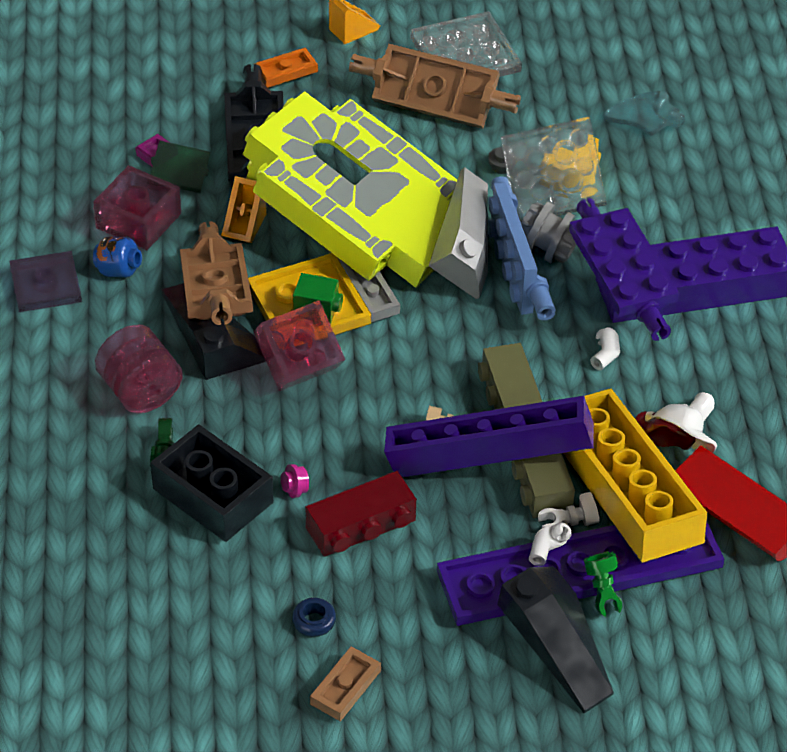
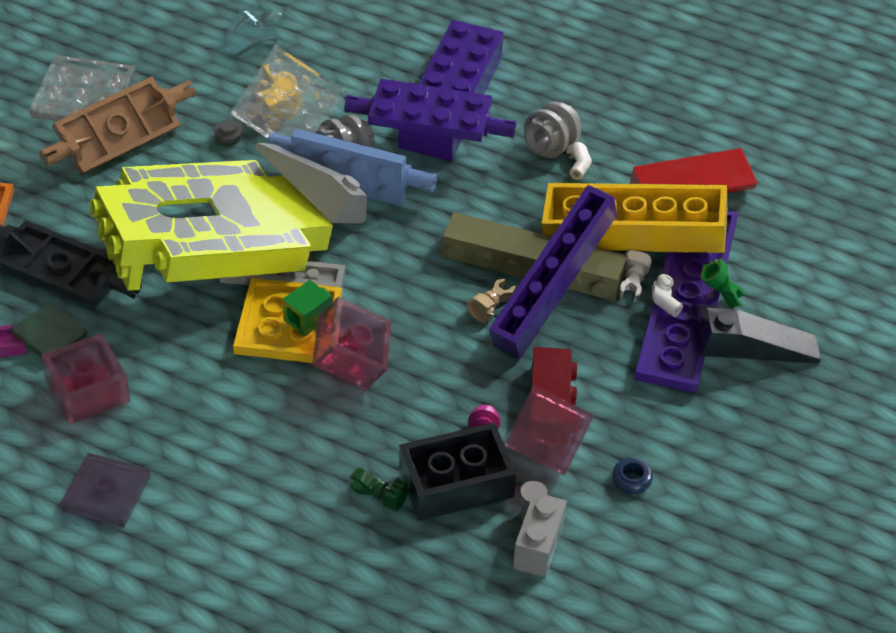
camera: 60 degrees left, 0 degrees up
blue head [93,236,142,278] -> none
clear pink wheel [95,325,183,413] -> none
black wedge [161,283,266,380] -> none
medium nougat plate [180,222,253,325] -> none
light orange slope [221,176,266,243] -> none
medium nougat plate [310,646,381,722] -> none
white arm [590,327,620,371] -> none
hair [635,404,717,453] -> none
none -> clear pink brick [504,384,594,475]
none -> light grey hinge [513,481,567,578]
none -> light grey piece [524,102,581,158]

